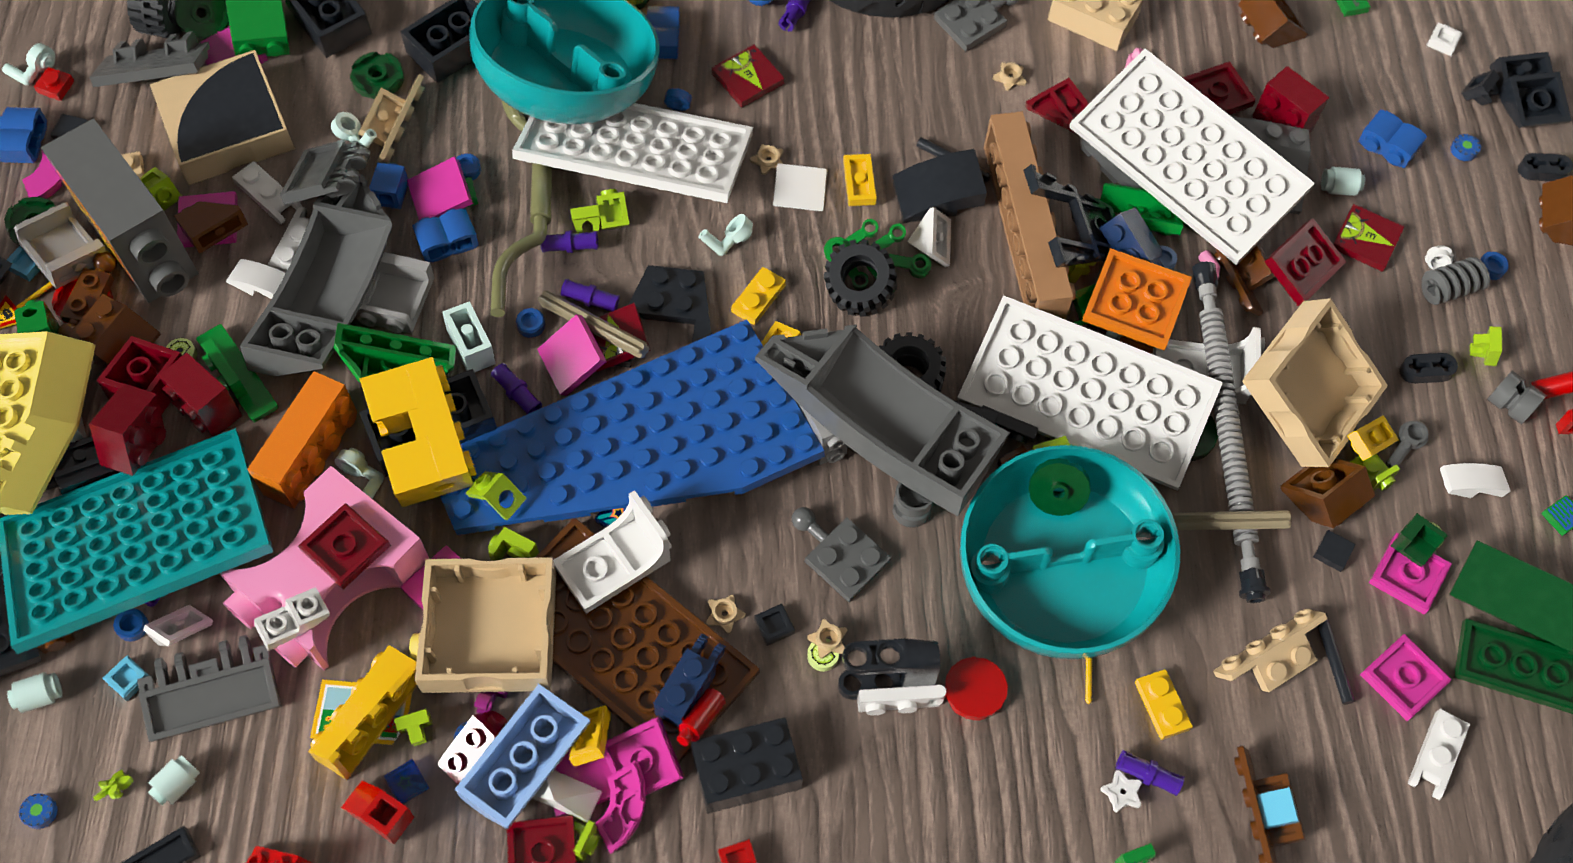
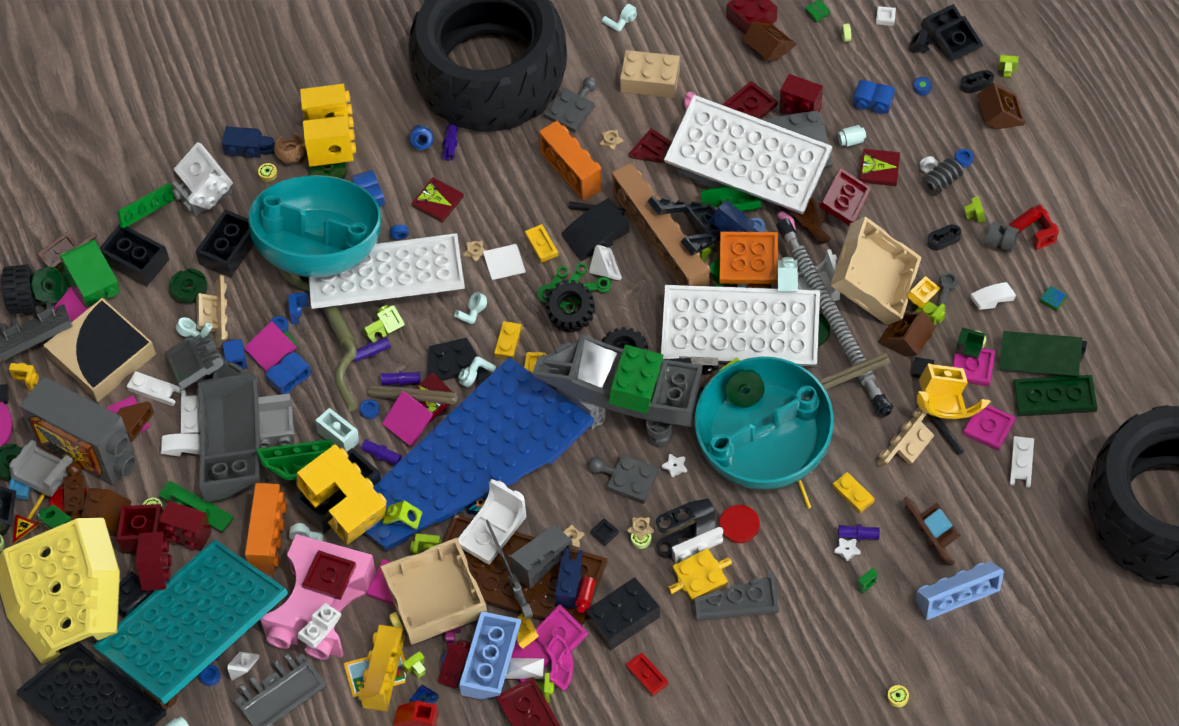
camera: 15 degrees left, 5 degrees down
medium azure tile [102,655,149,701] -> none
none -> yellow bracket [9,363,39,391]
none -> blue bracket [288,293,309,324]
none -> light aqua plate [458,356,496,388]
none -> dark grey sword [486,519,533,620]
none -> dark grey wedge [510,525,572,589]
none -> orange brick [539,121,602,202]
none -> green brick [608,345,664,414]
none -> white plate [662,454,687,477]
none -> yellow plate [668,548,732,602]
none -> dark grey wing [695,573,779,620]
none -> light aqua brick [778,257,798,291]
none -> yellowish green tile [841,23,851,42]
none -> yellow piece [917,364,991,419]

